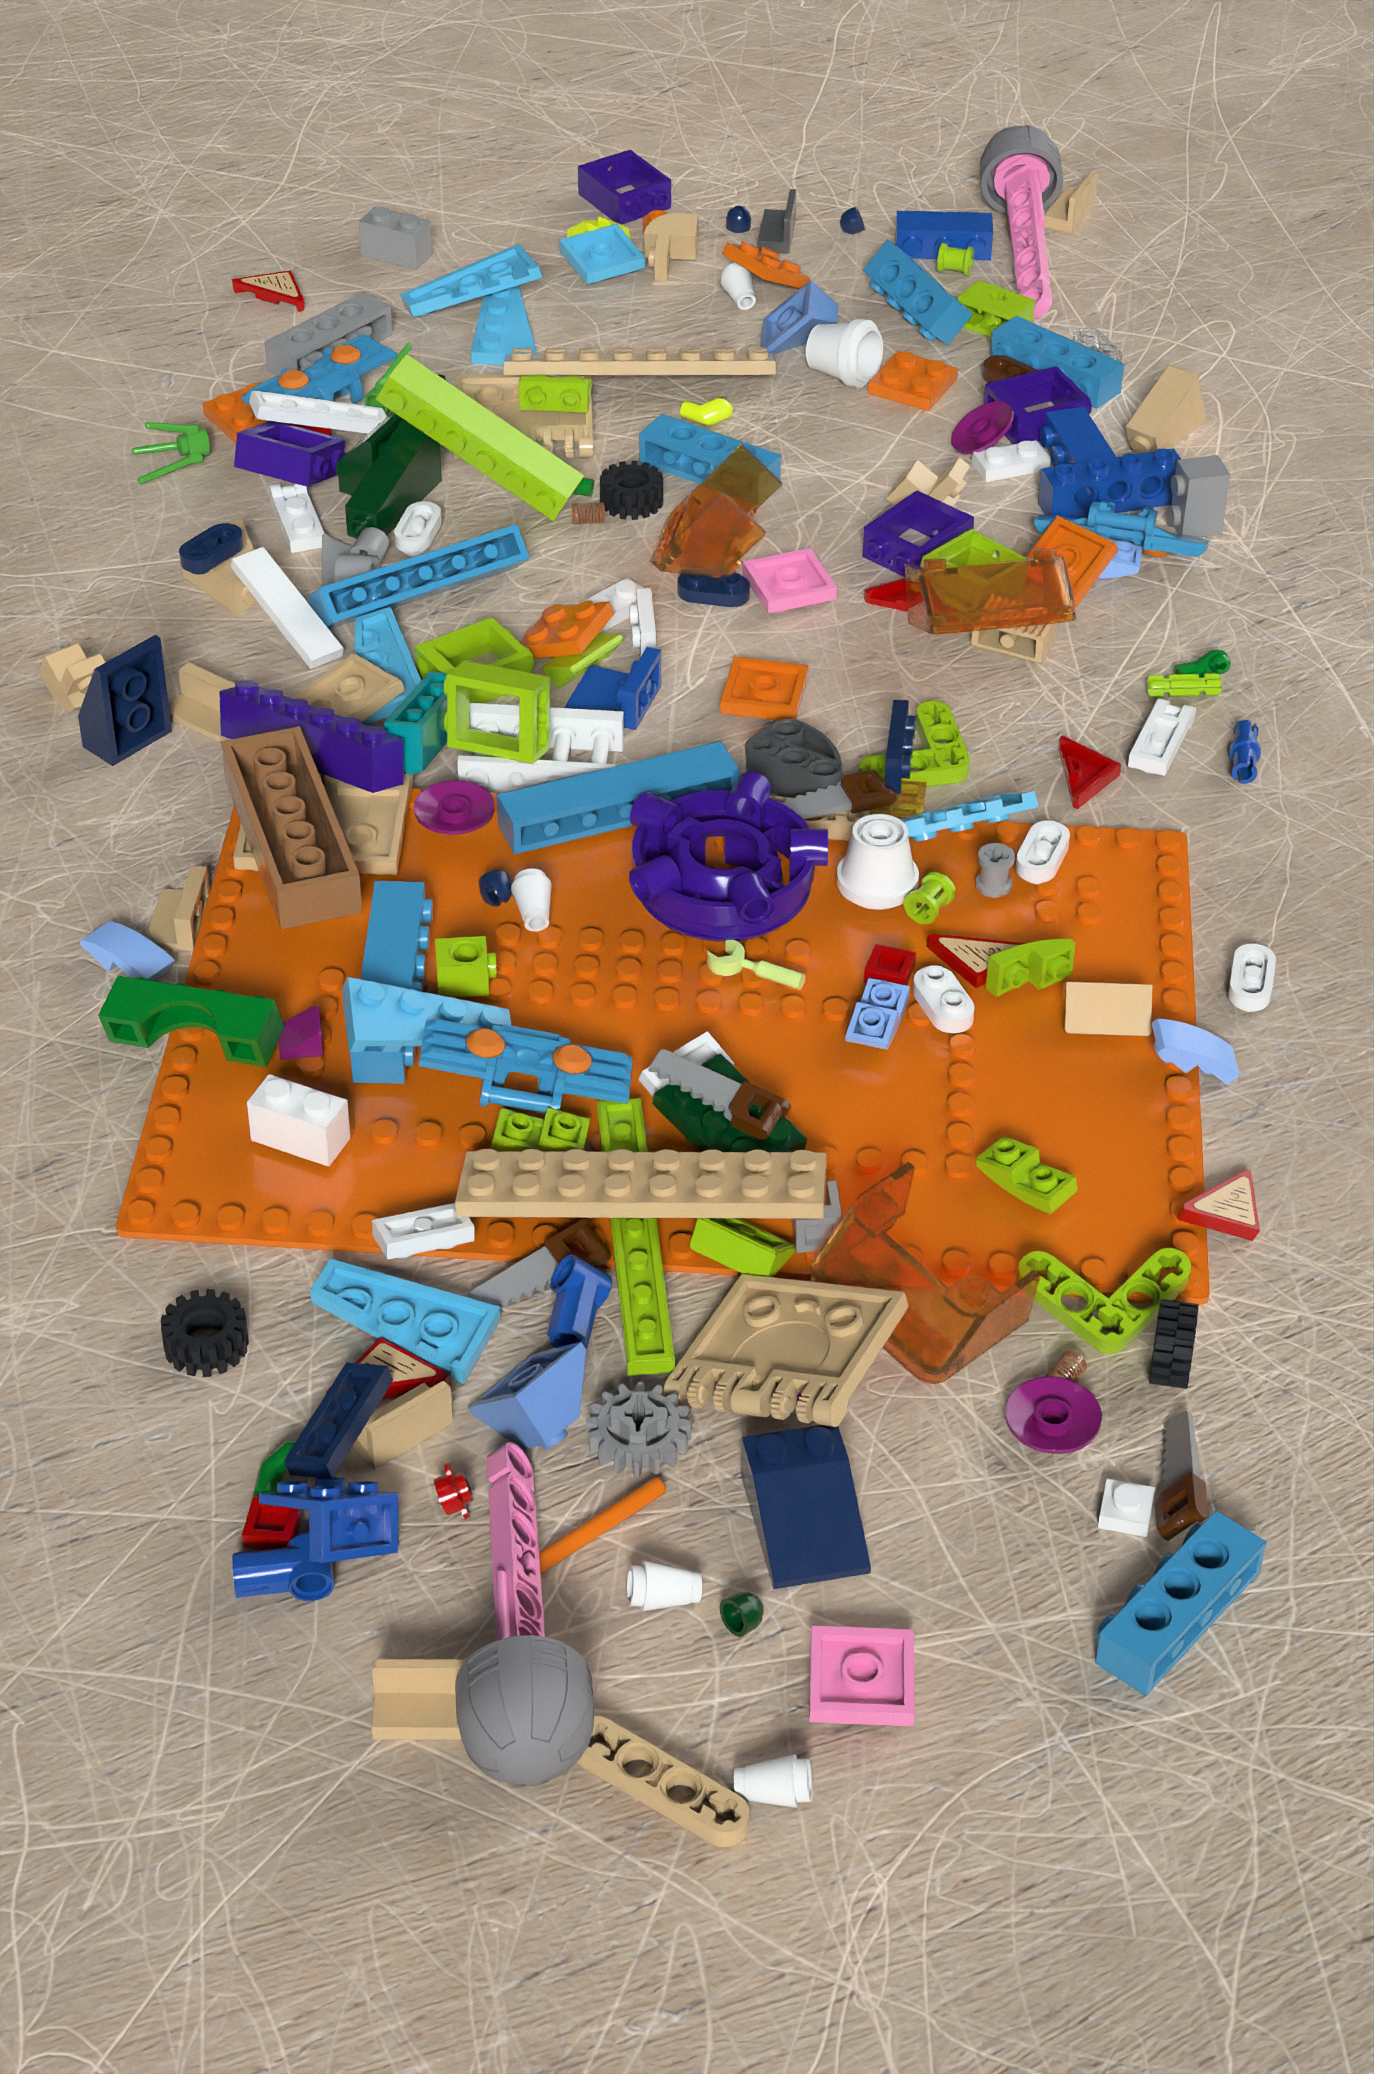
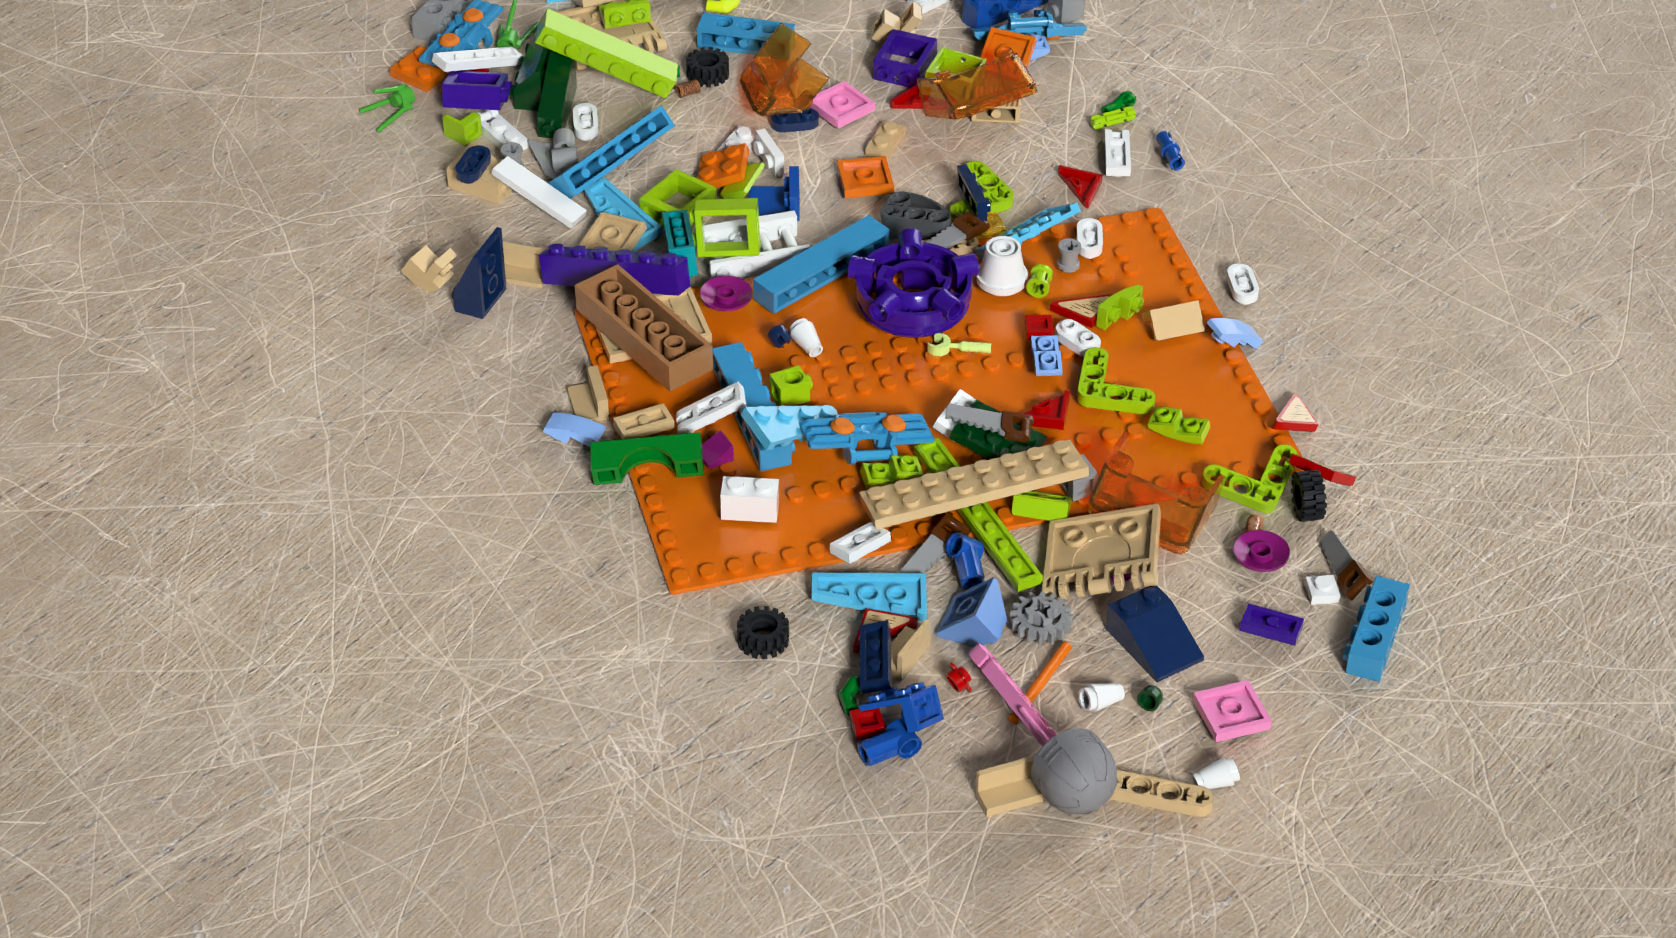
camera: 20 degrees left, 0 degrees up
none -> lime panel [442,112,482,146]
none -> light grey bush [500,142,524,167]
none -> tan plate [613,403,674,440]
none -> white plate [676,381,746,434]
none -> tan plate [865,121,906,161]
none -> red tile [1019,390,1070,430]
none -> lime beam [1077,347,1156,414]
none -> dark purple plate [1239,604,1304,646]
none -> red tile [1289,454,1356,486]

